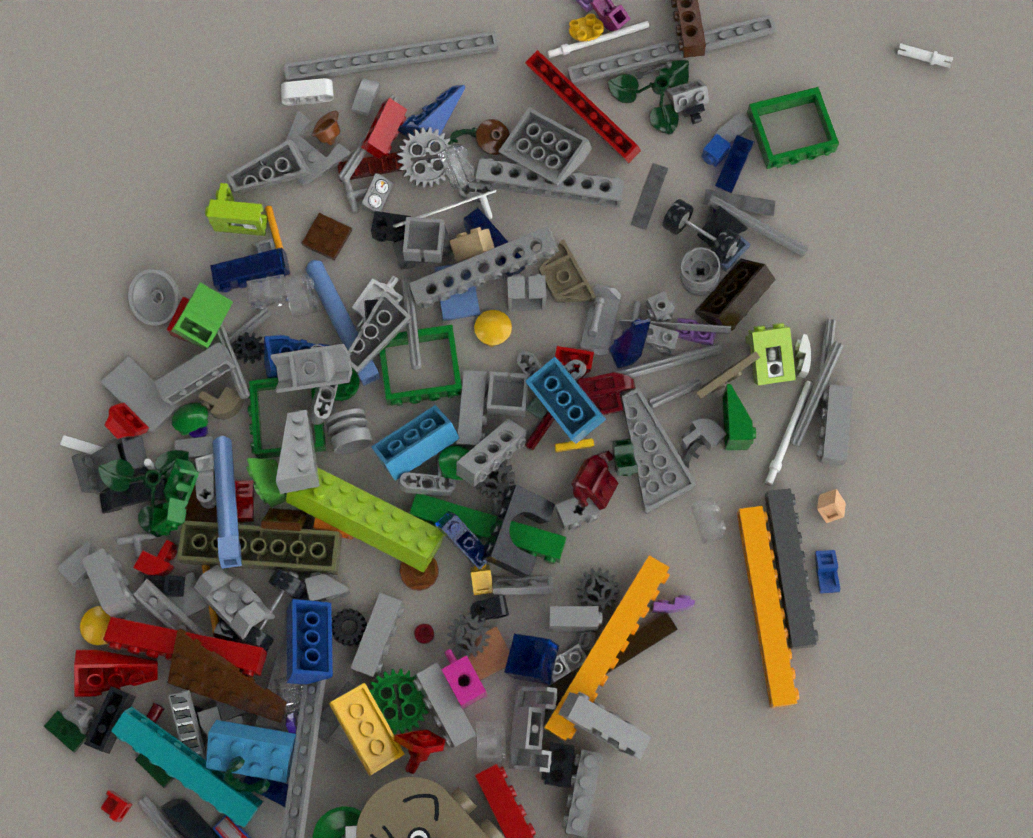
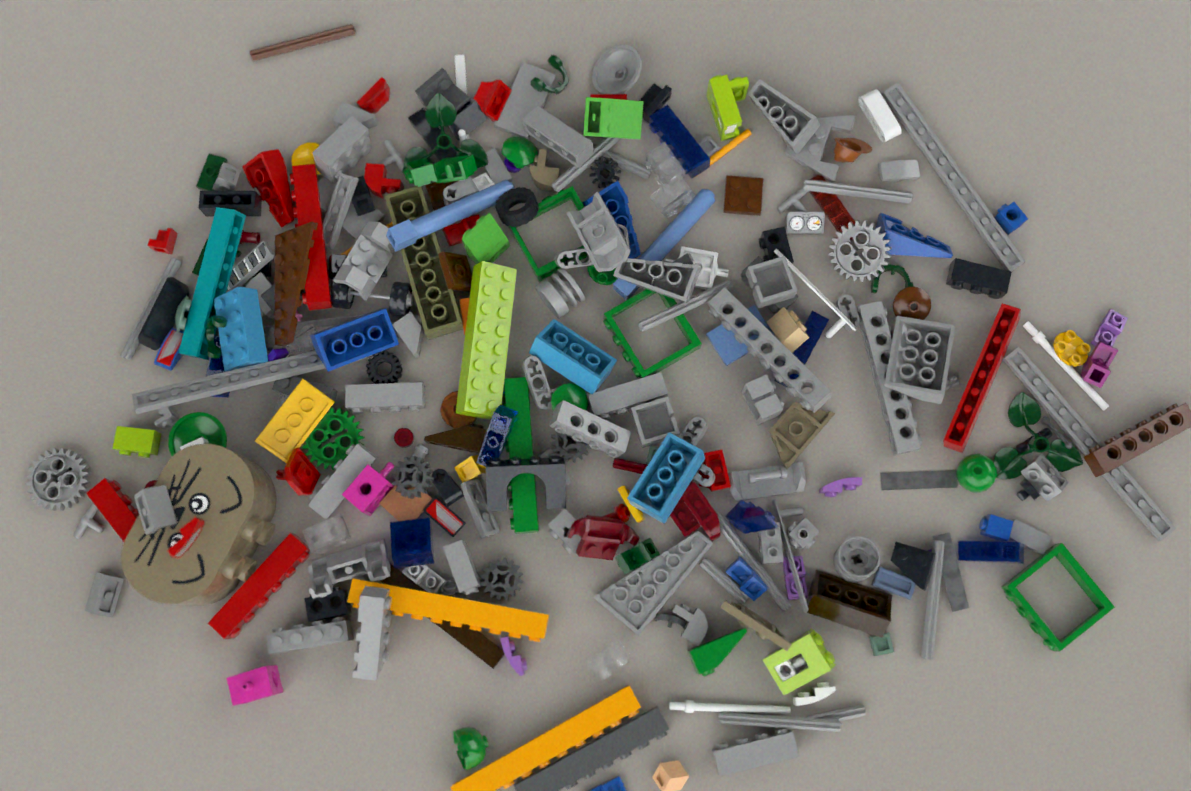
camera: 70 degrees right, 5 degrees up
light grey wedge [276,409,320,494] -> none
brick [361,98,407,159] -> none
clear brick [438,144,476,188] -> none
yellow dish [474,310,512,347] -> none
black axle [662,199,741,264] -> none
none -> sand green dish [175,296,192,332]
none -> red slope [356,77,390,114]
none -> light grey pin [410,443,429,467]
none -> slope [423,496,466,537]
none -> dark brown slope [424,424,488,455]
none -> green cylinder [453,727,489,770]
none -> black tyre [495,187,539,227]
none -> dark green piece [530,55,569,94]
none -> red plate [602,504,630,523]
none -> black panel [639,83,672,123]
none -> blue slope [726,556,768,601]
none -> medium lavender slope [819,477,862,497]
none -> sand green tile [869,632,894,656]
none -> black brick [946,258,1012,299]
none -> green cylinder [956,454,997,493]
none -> blue brick [994,202,1028,235]
none -> black axle [1016,428,1053,454]

